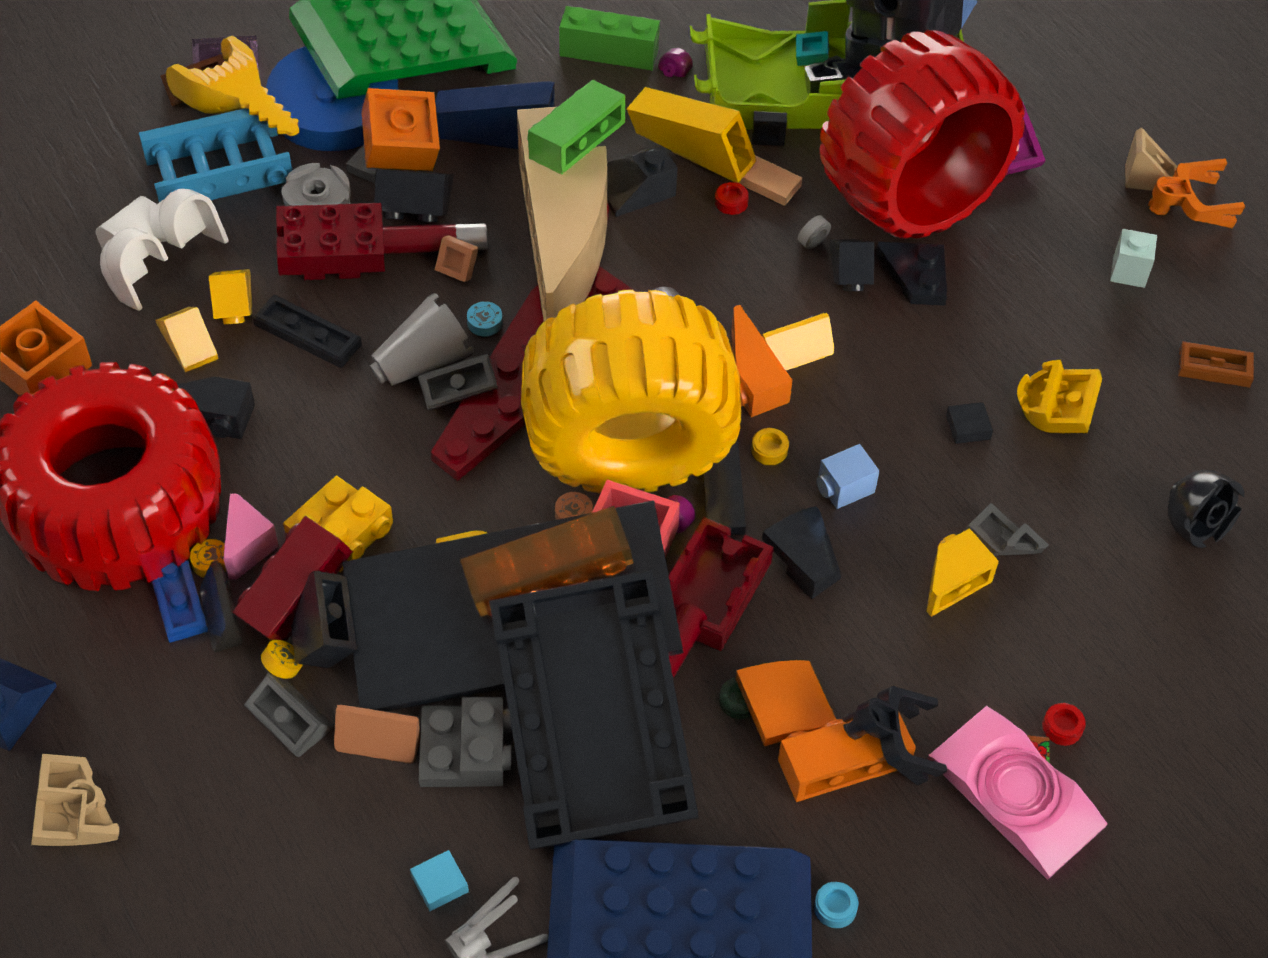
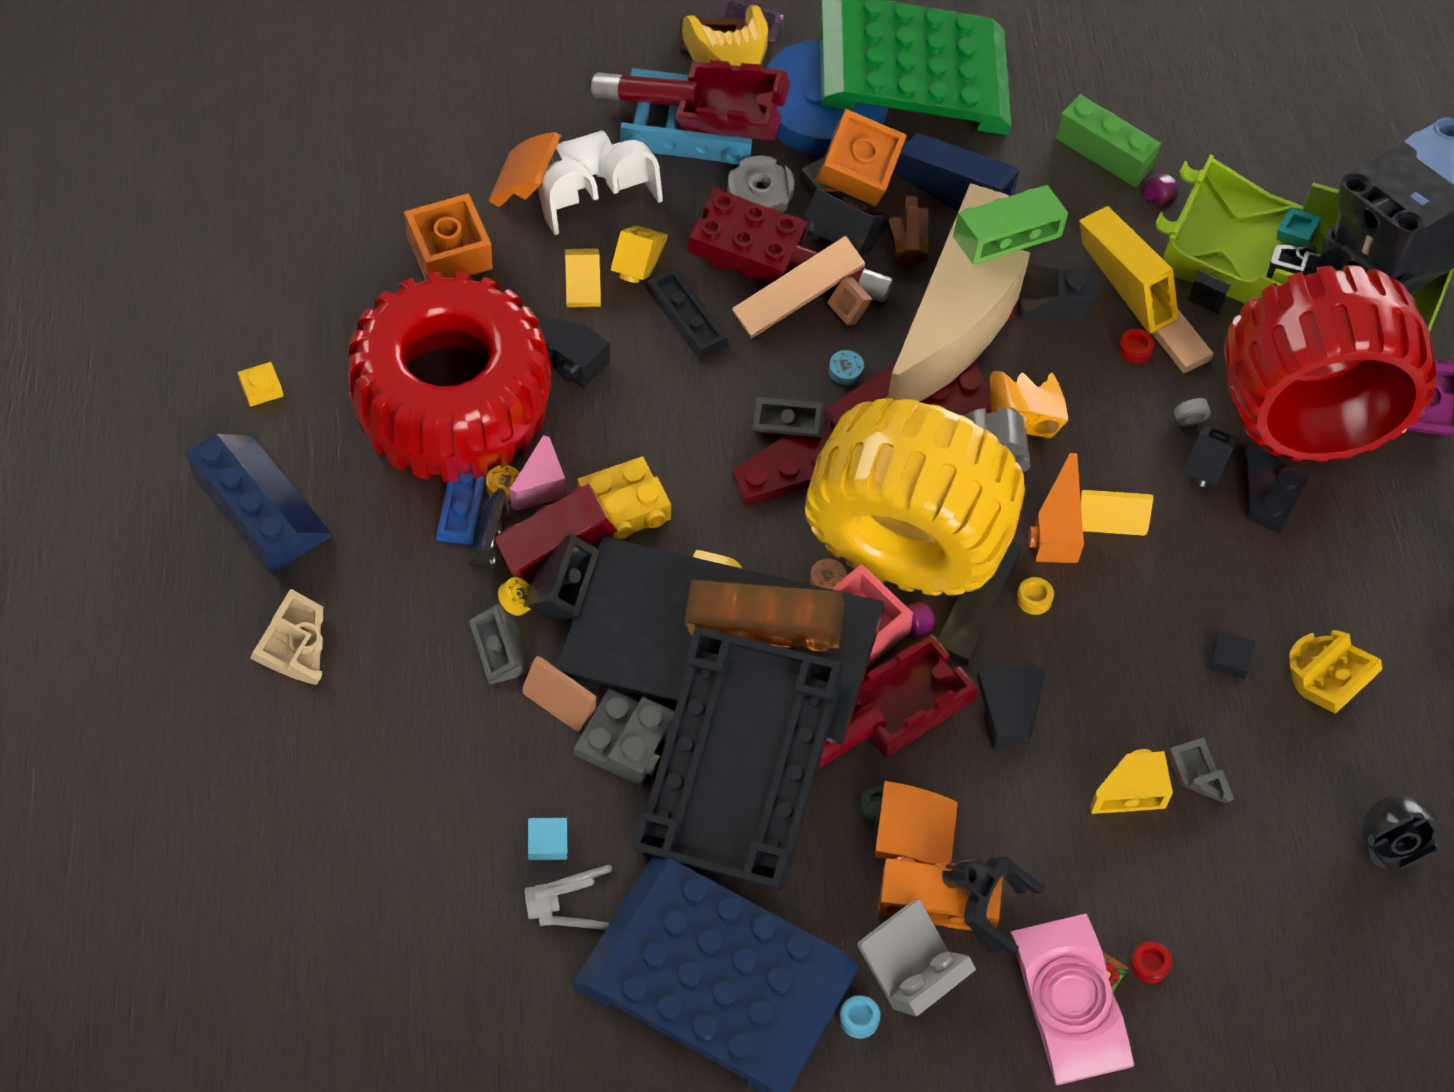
camera: 25 degrees right, 5 degrees up
light grey cone [369,293,474,386] -> none
light blue brick [817,444,879,509] -> none
none -> orange slope [488,132,561,208]
none -> dark red piece [591,60,791,140]
none -> light nougat tile [732,236,865,339]
none -> light grey bracket [857,900,976,1016]
none -> reddish brown rock [887,195,929,265]
none -> light orange piece [990,371,1068,439]

